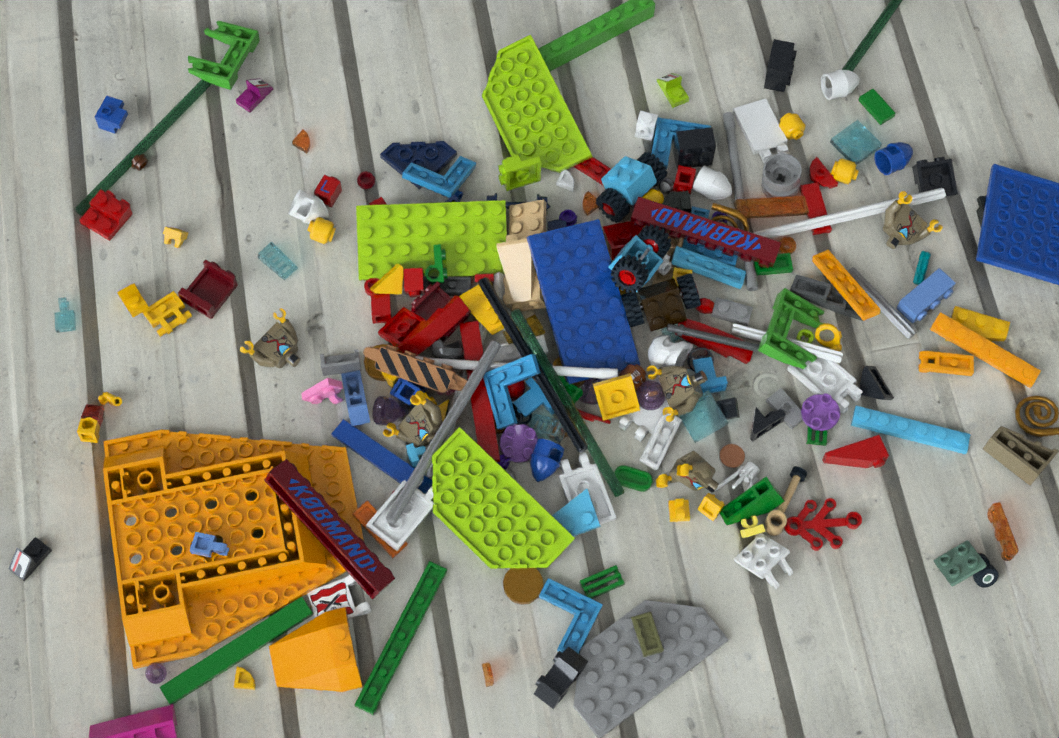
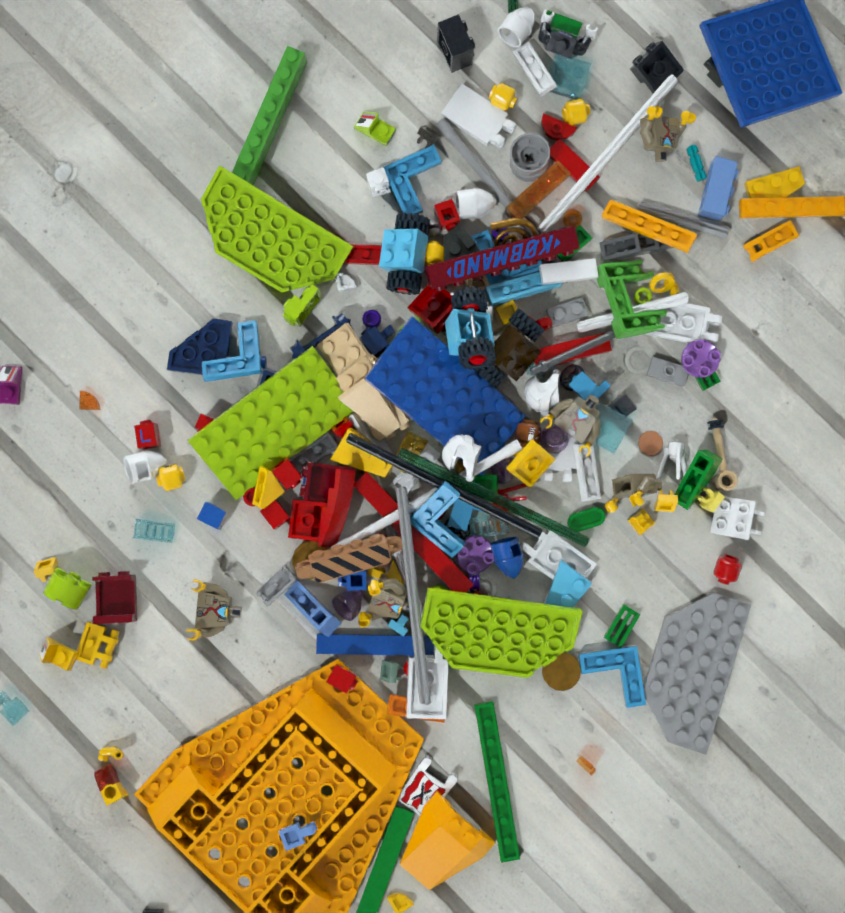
camera: 35 degrees left, 20 degrees up
dark red brick [264,459,395,600] -> none
bright pink plate [301,378,343,404] -> none
dark red plate [357,171,375,189] -> none
green plate [425,244,448,284] -> none
dark grey hat [431,340,463,360] -> none
black brick [534,647,588,709] -> none
clear orange tile [582,191,599,216] -> none
olive plate [631,611,664,657] -> none
black brick [673,127,716,169] -> none
black slope [750,407,786,442] -> none
red plant [784,498,862,551] -> none
red slope [822,435,889,468] -> none
medium azure plate [851,406,971,454] -> none
black slope [860,366,894,400] -> none
blue helmet [874,142,913,175] -> none
none -> lime brick [43,567,92,610]
none -> blue panel [197,502,226,530]
none -> red brick [326,663,358,694]
none -> sand green tile [380,660,403,683]
none -> clear smoke tile [417,125,441,148]
none -> white helmet [442,434,482,482]
none -> white tile [513,41,557,97]
none -> black torso [538,9,598,59]
none -> white tile [539,259,599,285]
none -> red head [713,554,742,585]

